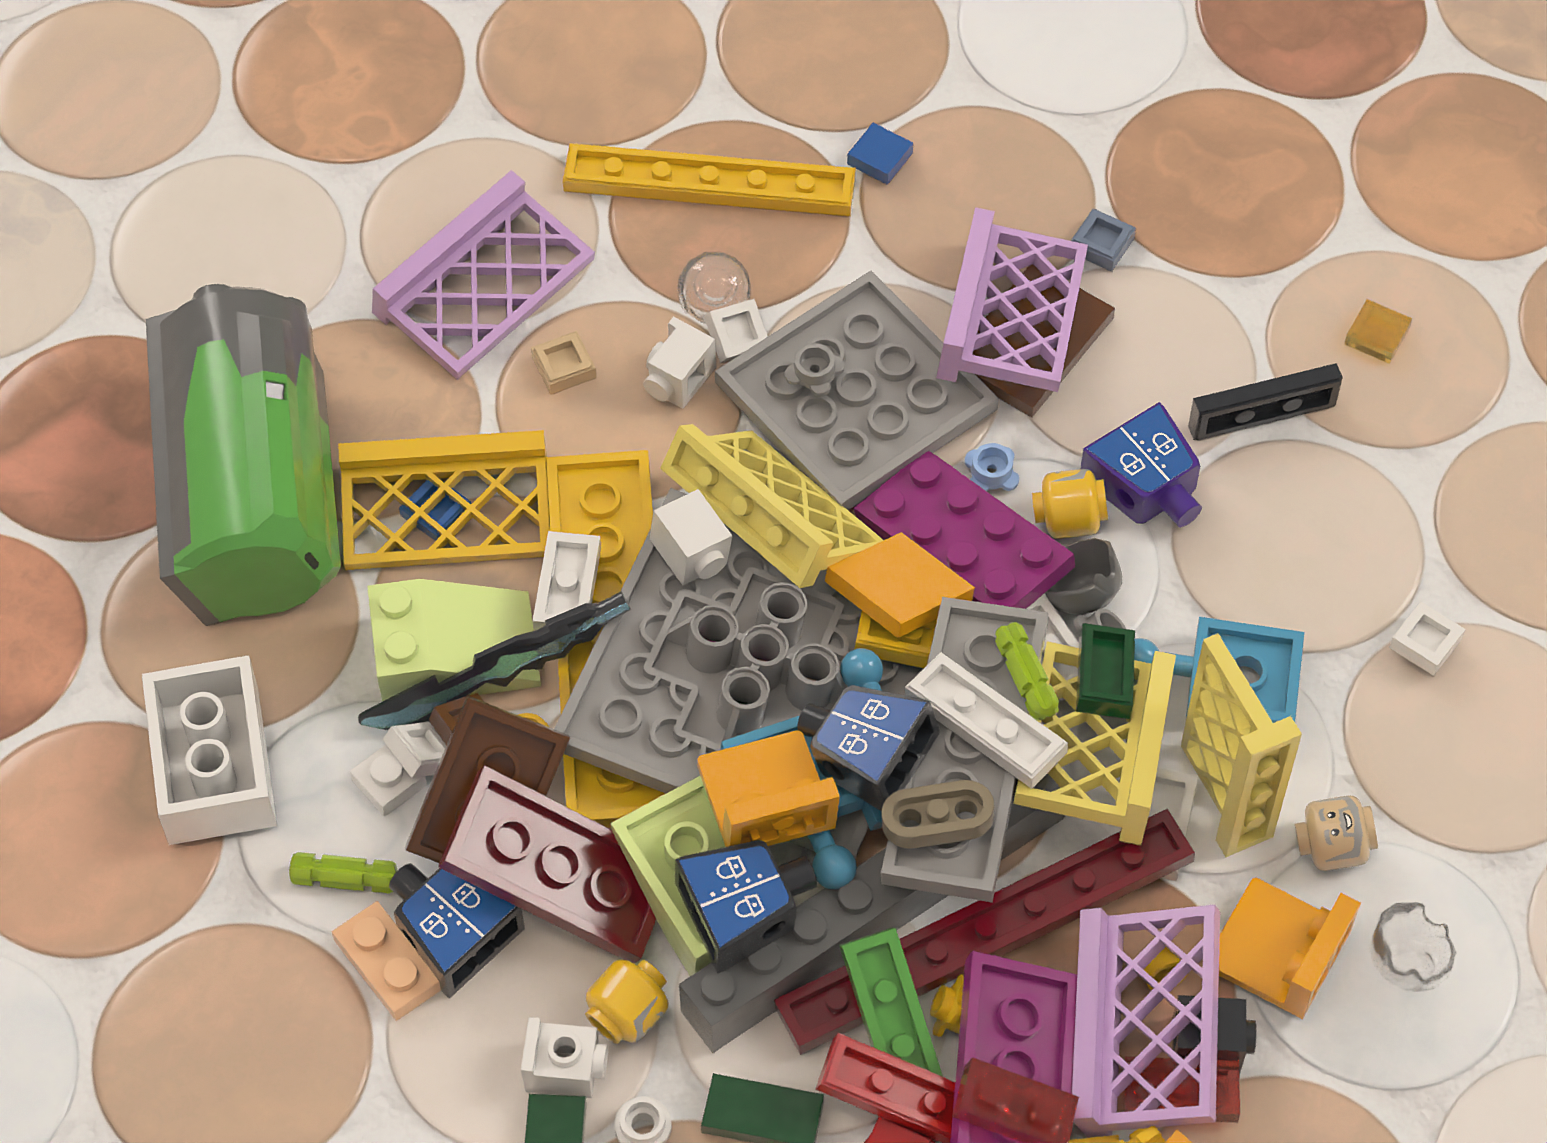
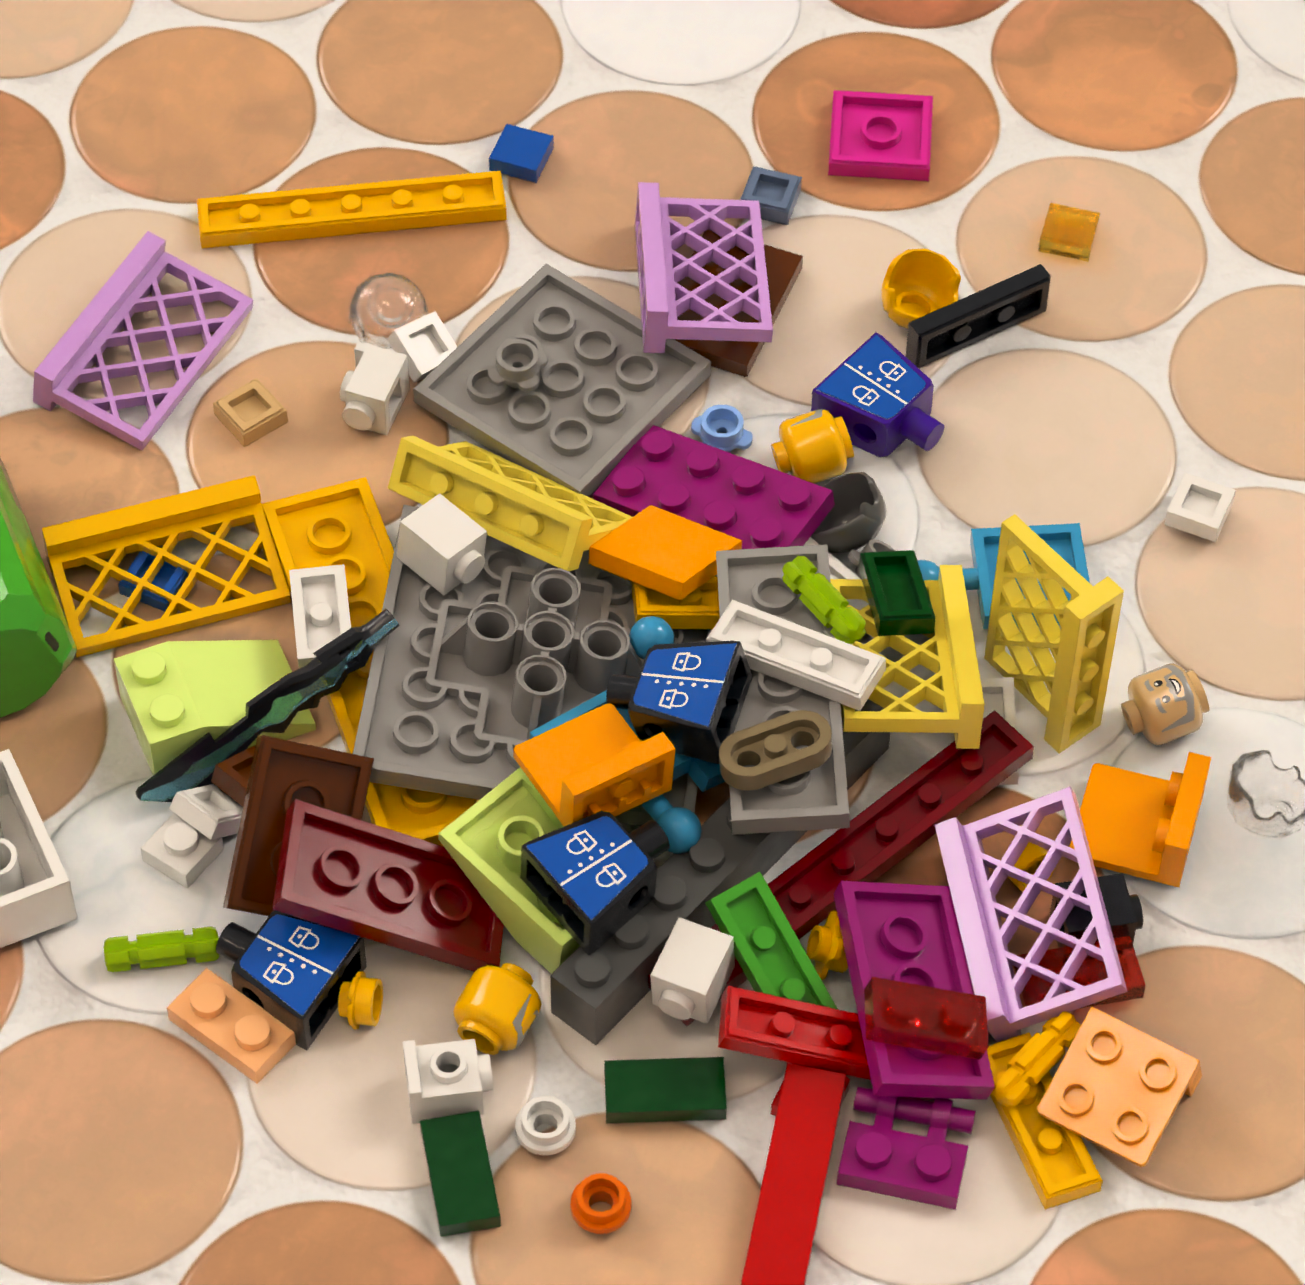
camera: 15 degrees left, 5 degrees down
none -> yellow plate [338,971,383,1030]
none -> white brick [650,917,735,1024]
none -> dark pink tile [828,90,933,181]
none -> yellow hair [881,248,961,329]

